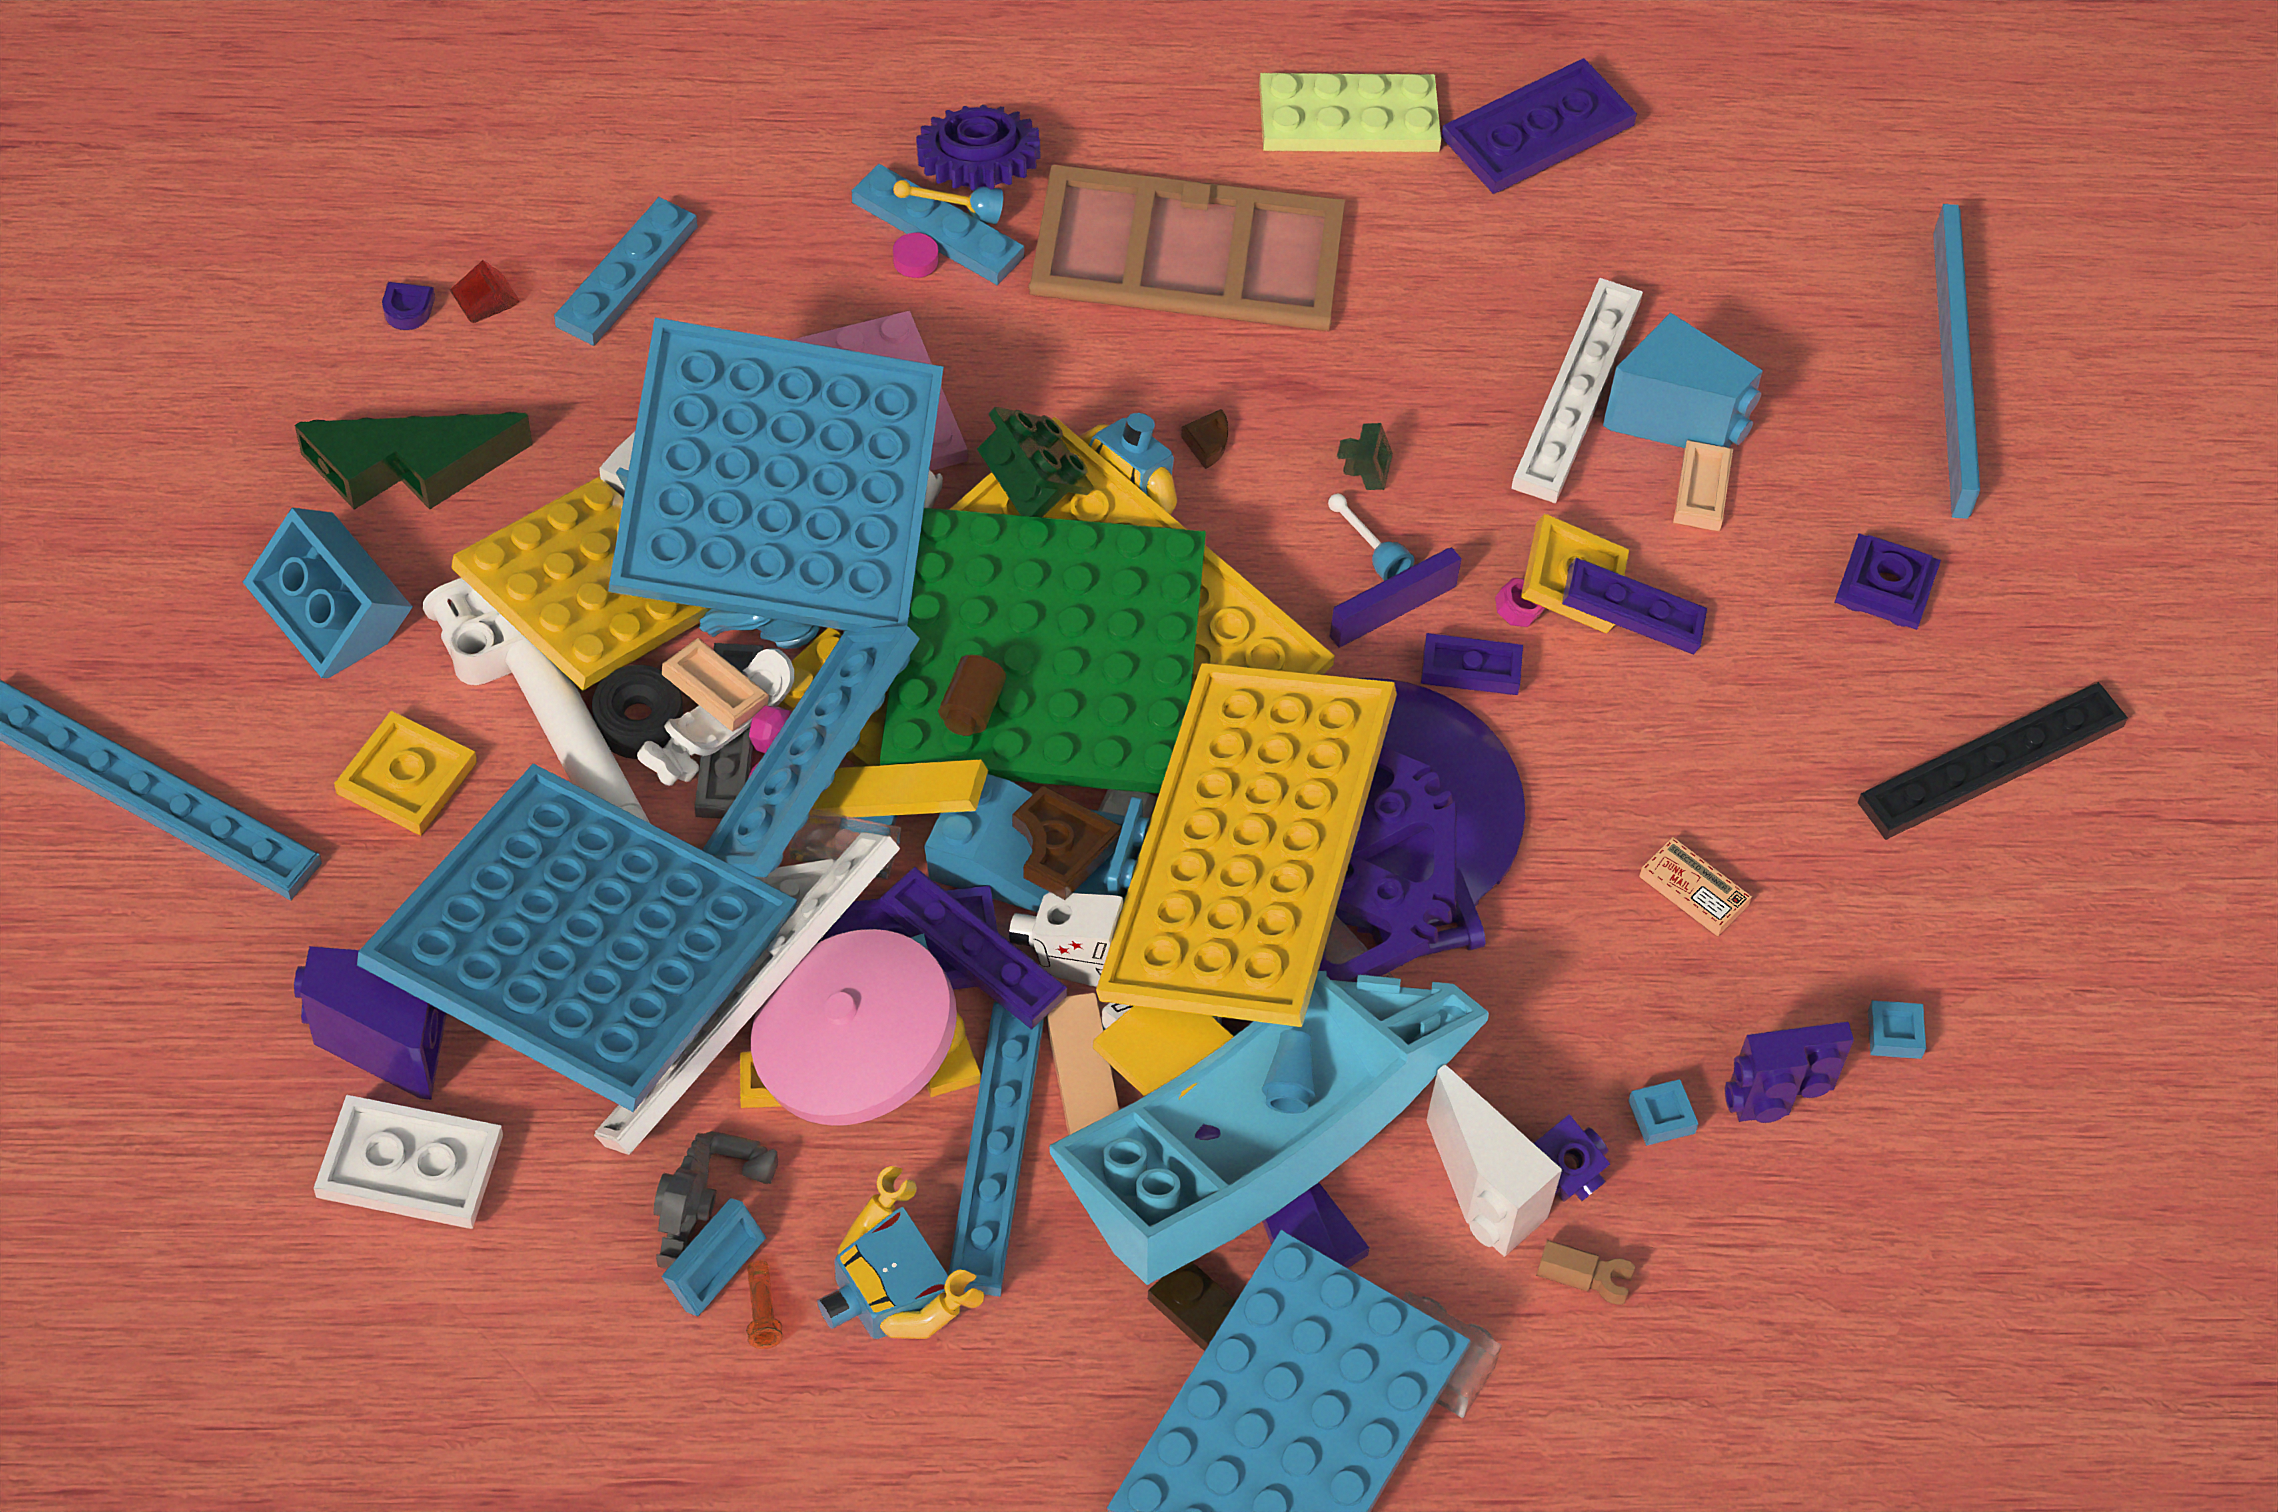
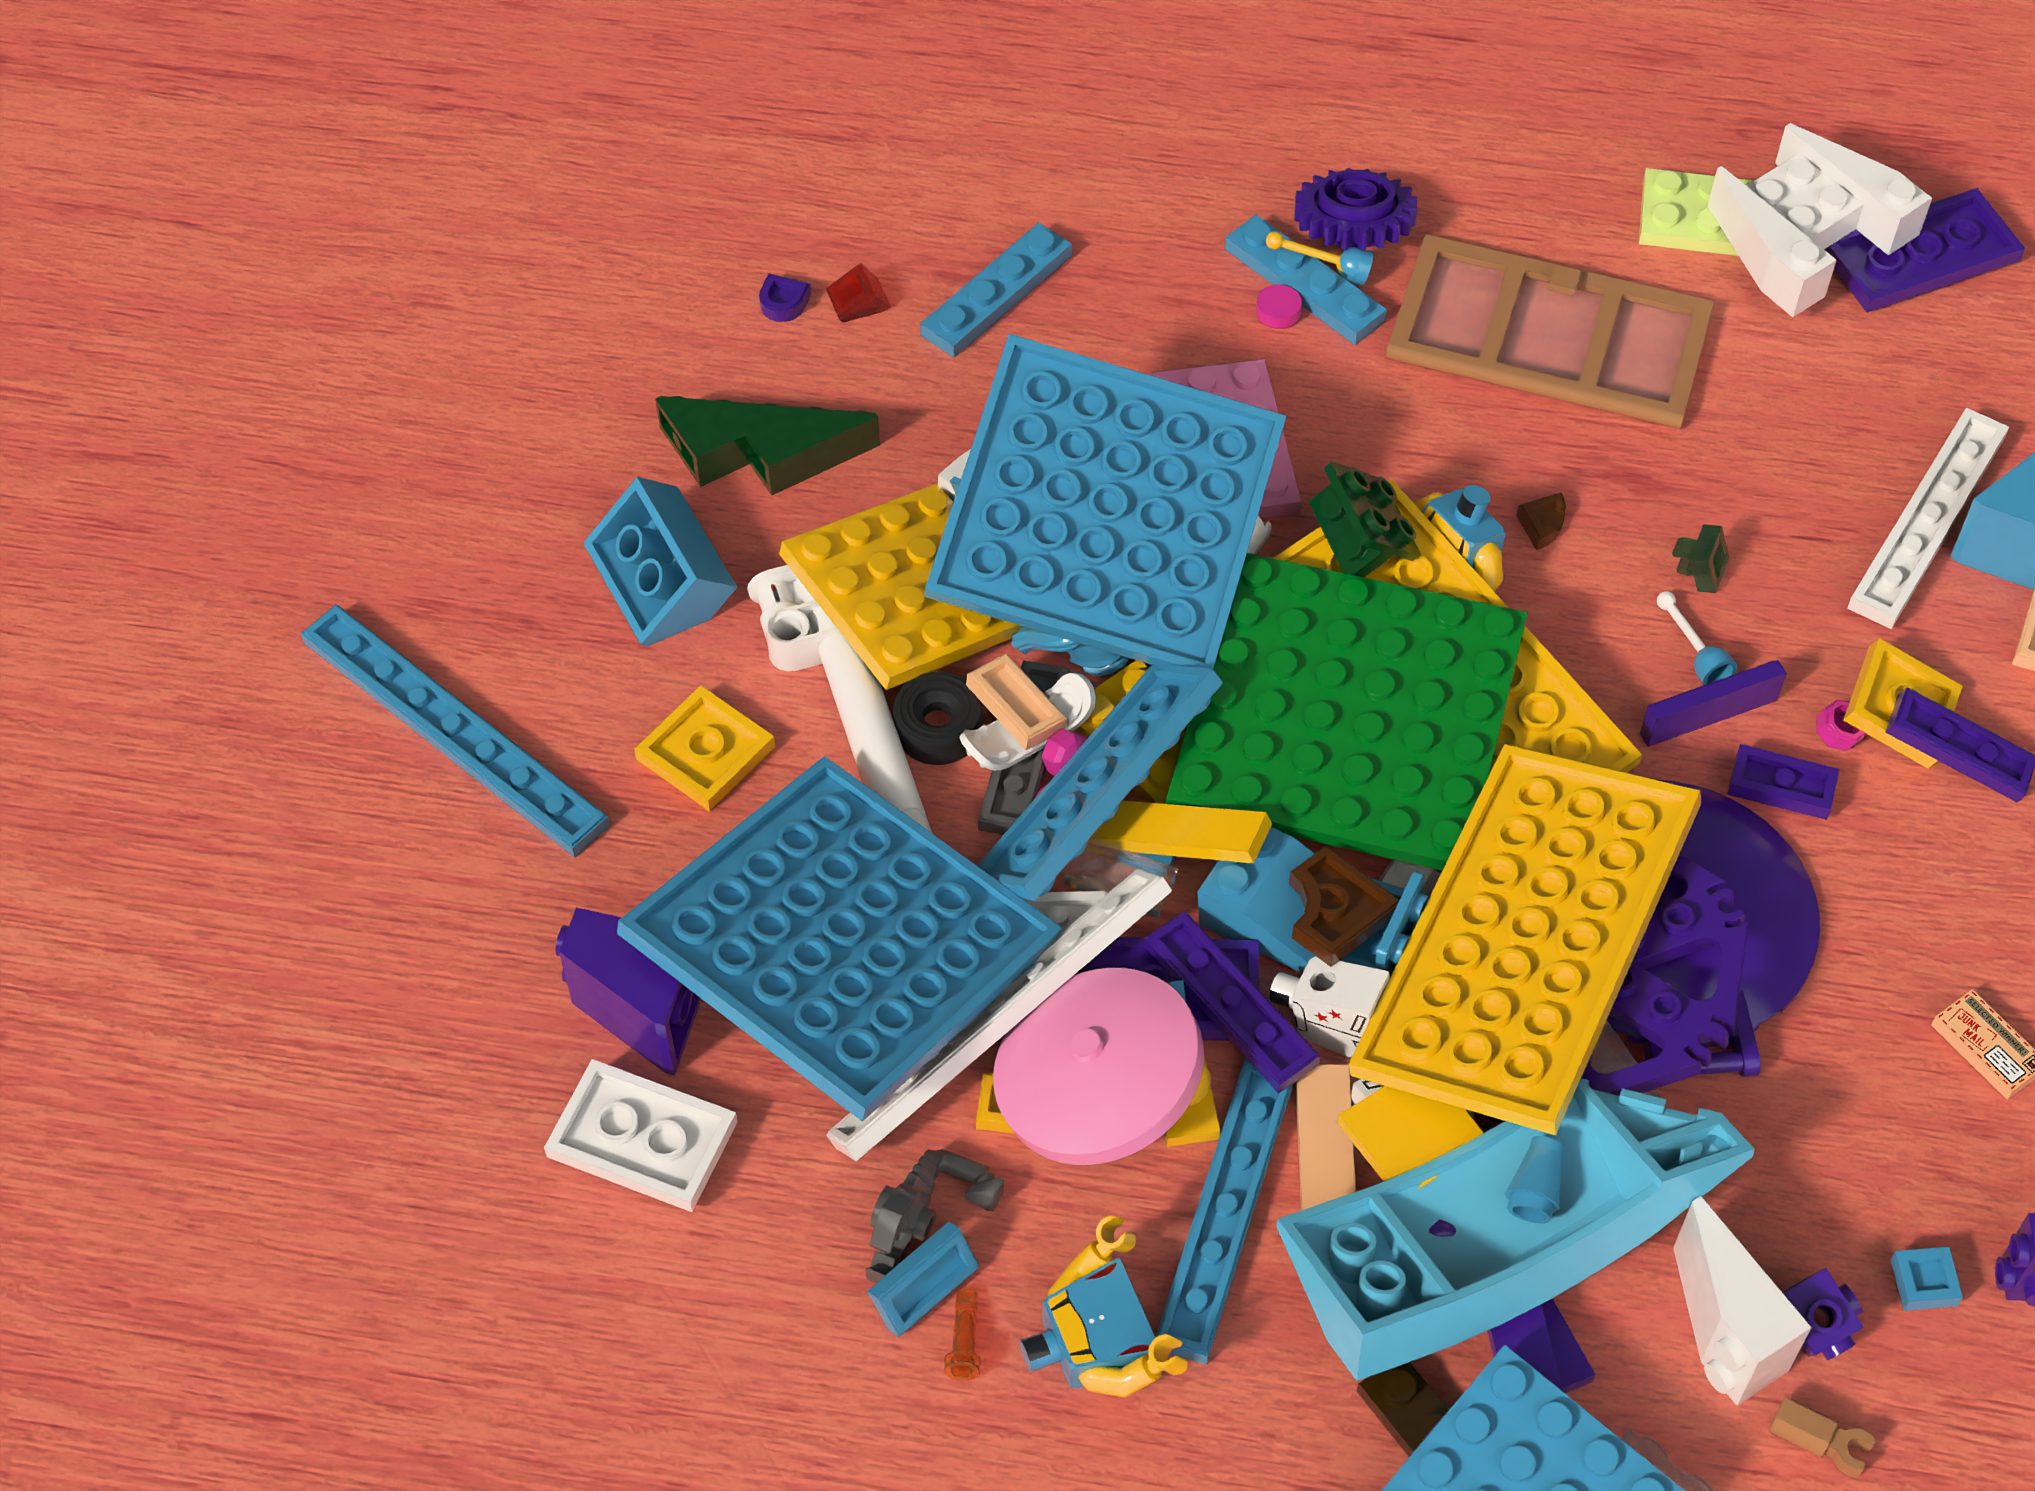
camera: 15 degrees right, 0 degrees up
white piece [637,737,699,786] -> none
reddish brown brick [938,655,1007,736] -> none
none -> white wedge [1707,123,1932,317]

